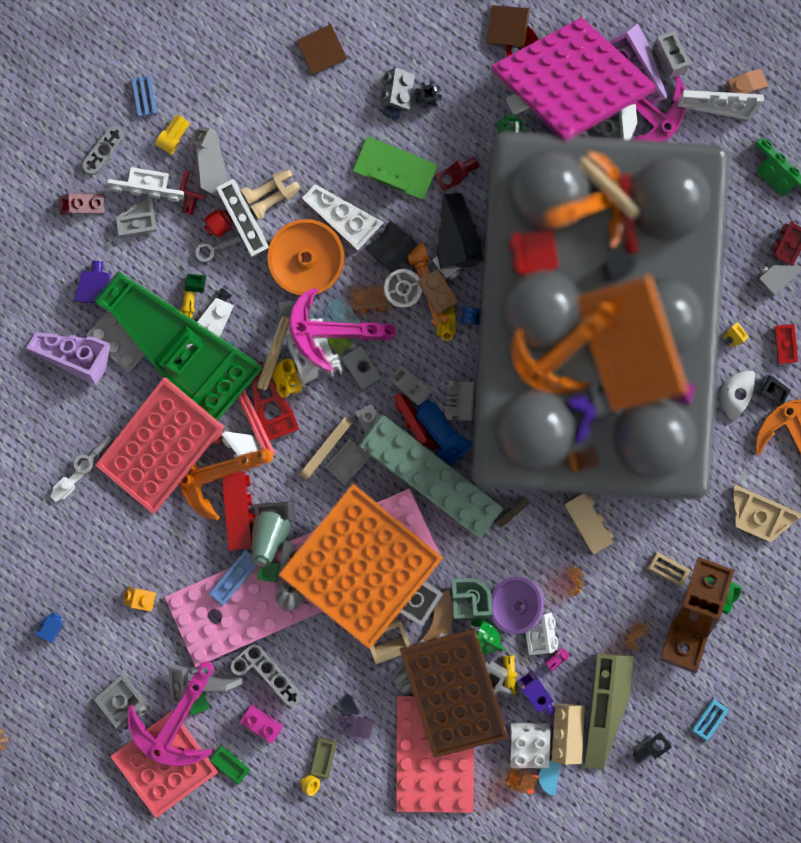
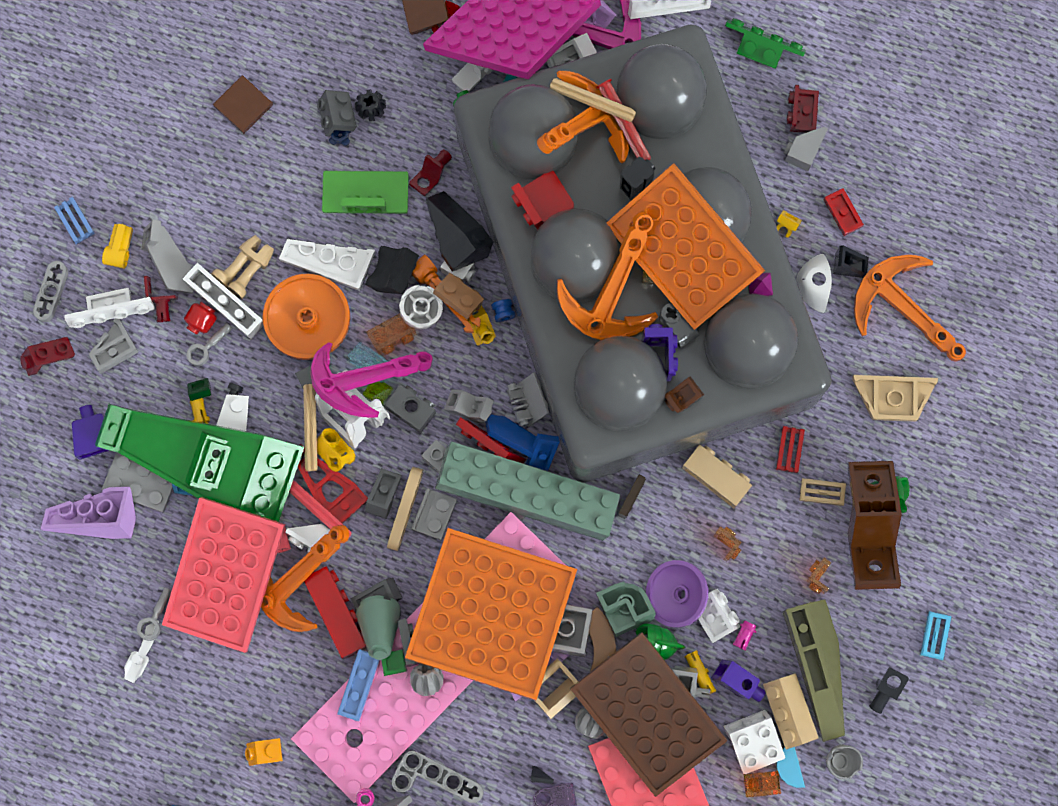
camera: 20 degrees left, 10 degrees down
none -> dark grey plate [365,468,402,519]
none -> red tile [776,426,805,473]
none -> light grey hair [826,744,863,779]

